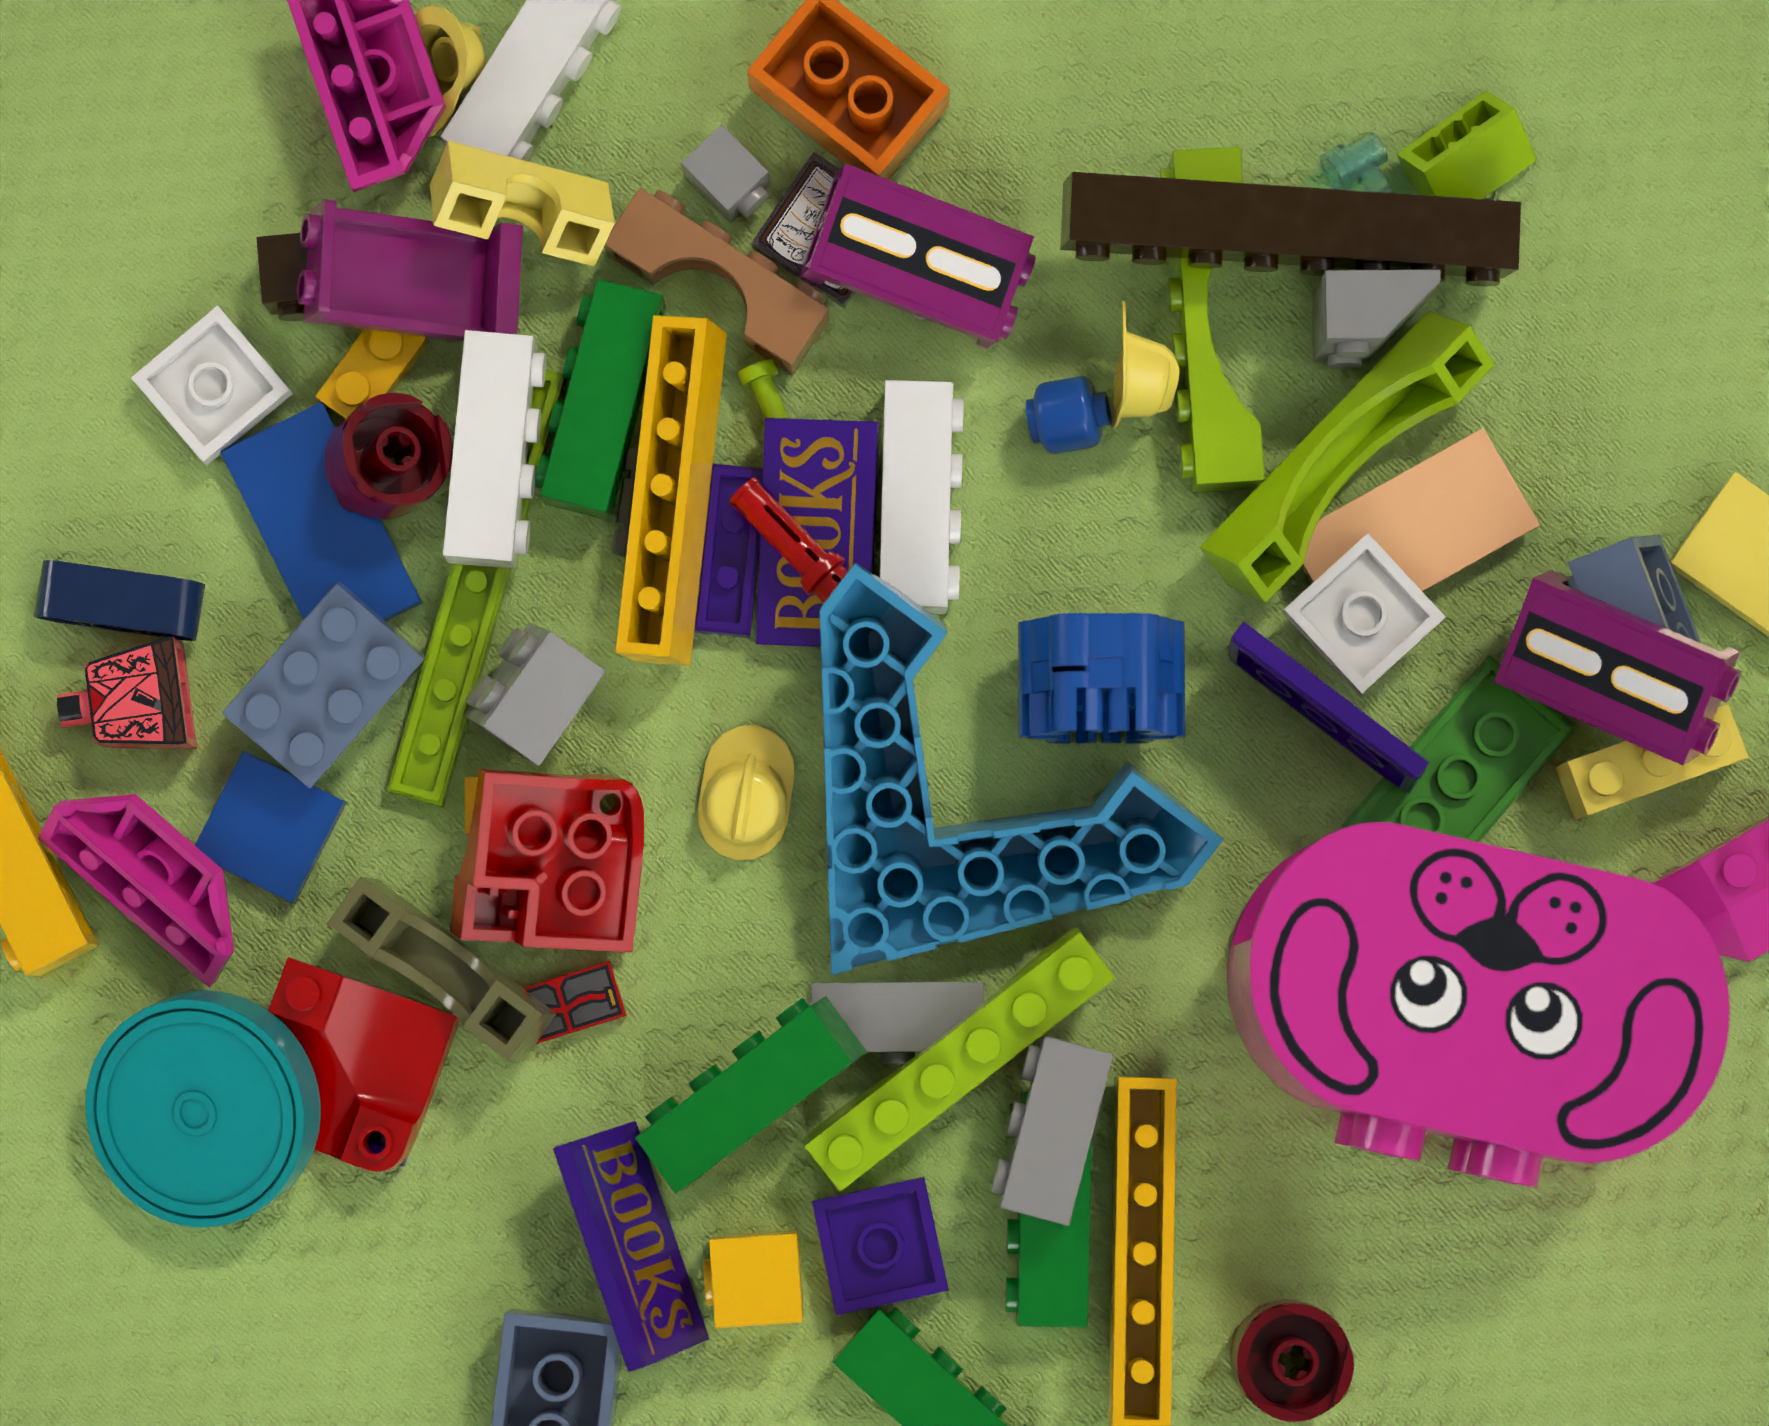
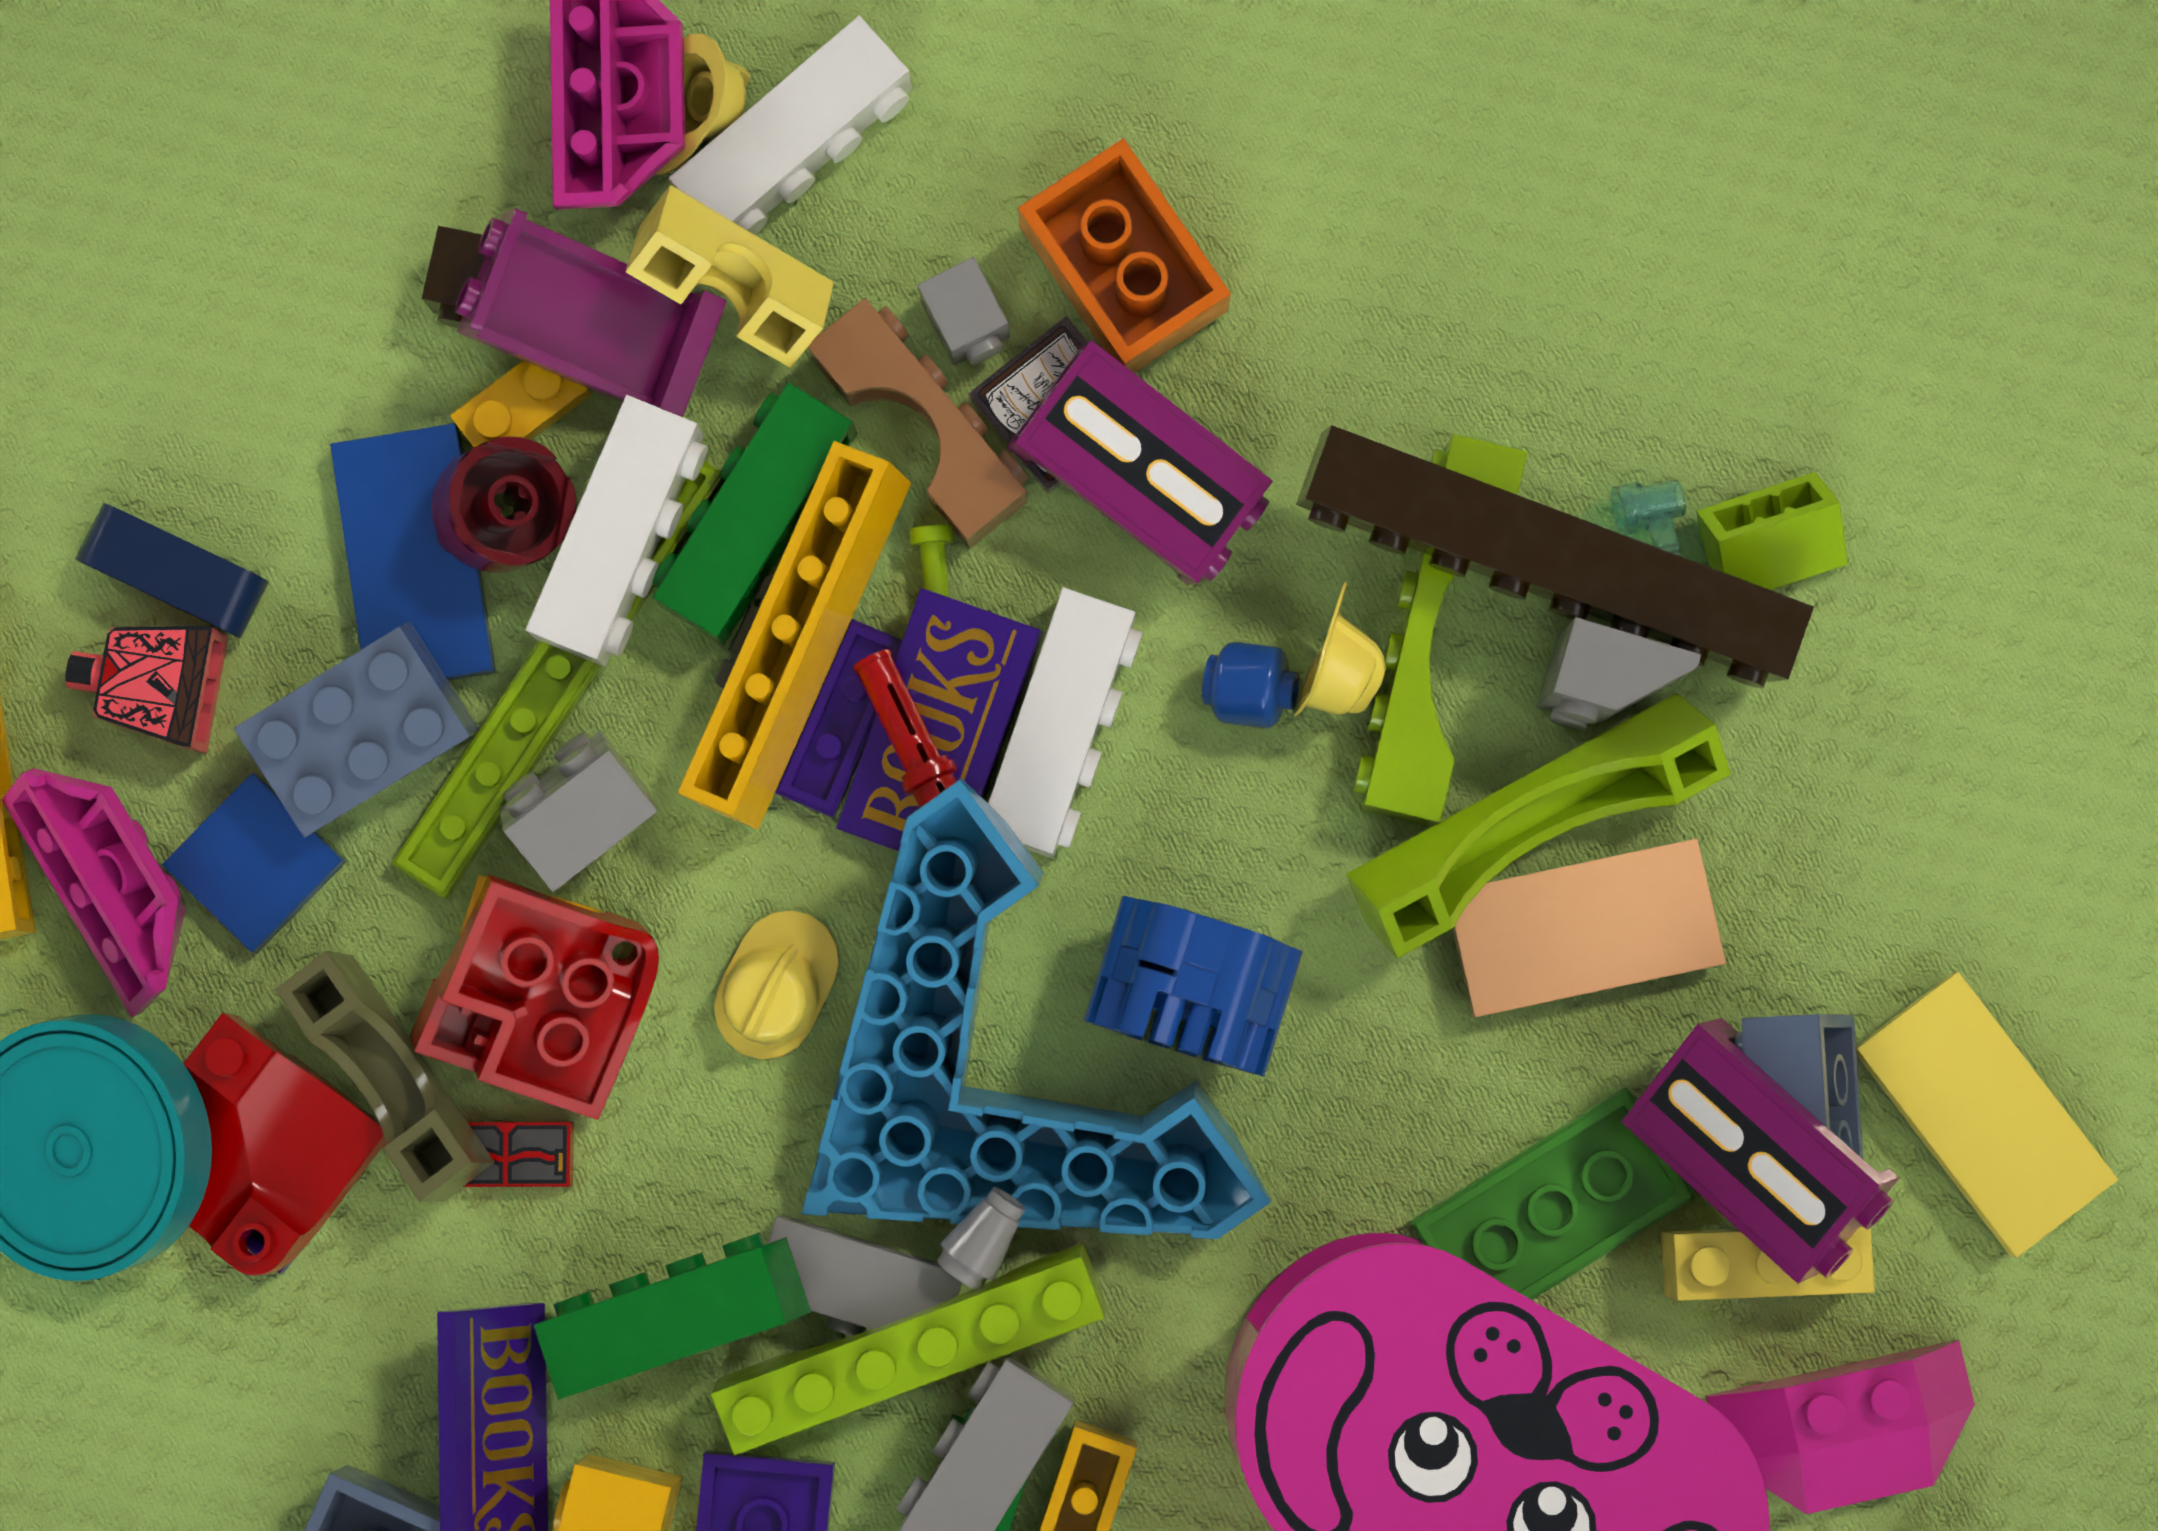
camera: 20 degrees right, 0 degrees up
white plate [131,305,293,466] -> none
dark purple tile [1229,622,1430,794] -> none
white plate [1282,534,1446,696] -> none
none -> light grey cone [937,1187,1026,1290]

